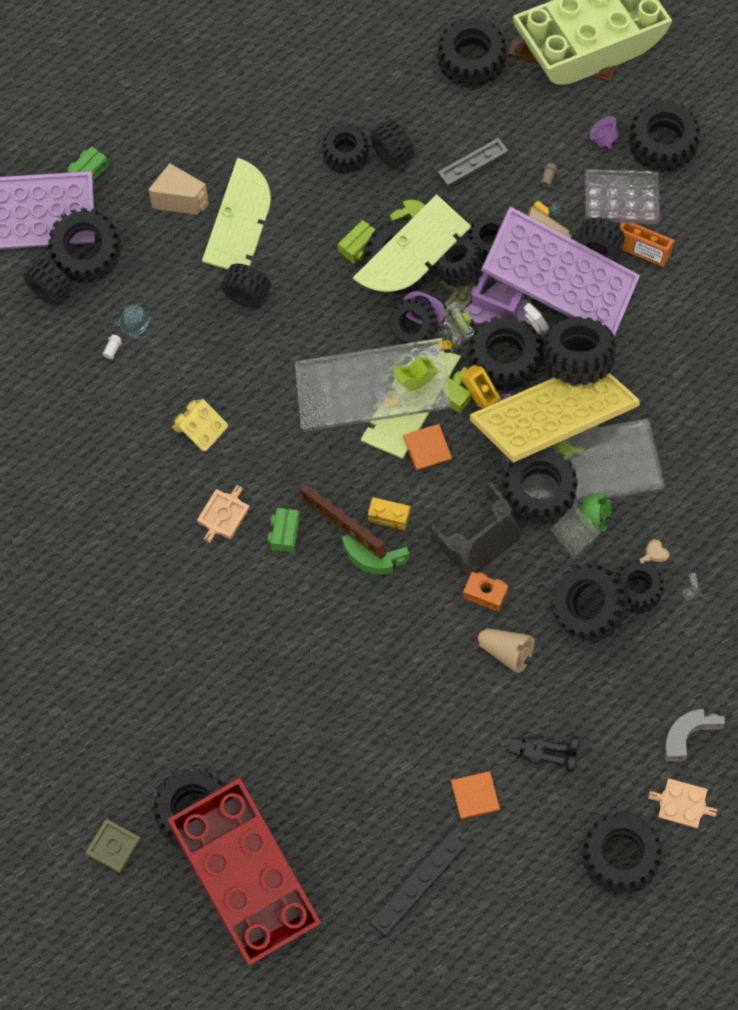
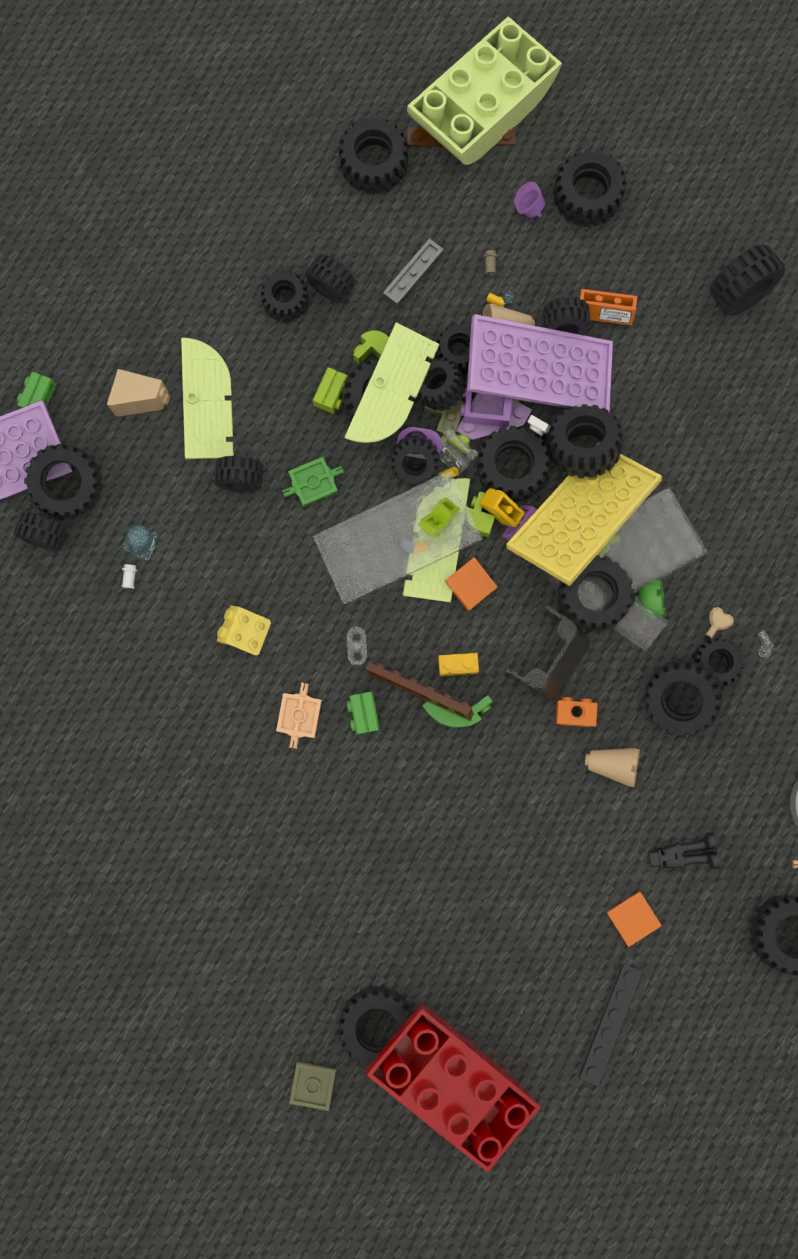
camera: 20 degrees left, 15 degrees up
clear plate [585,169,660,224] -> none
none -> bright green plate [282,457,344,507]
none -> clear plate [347,627,367,666]

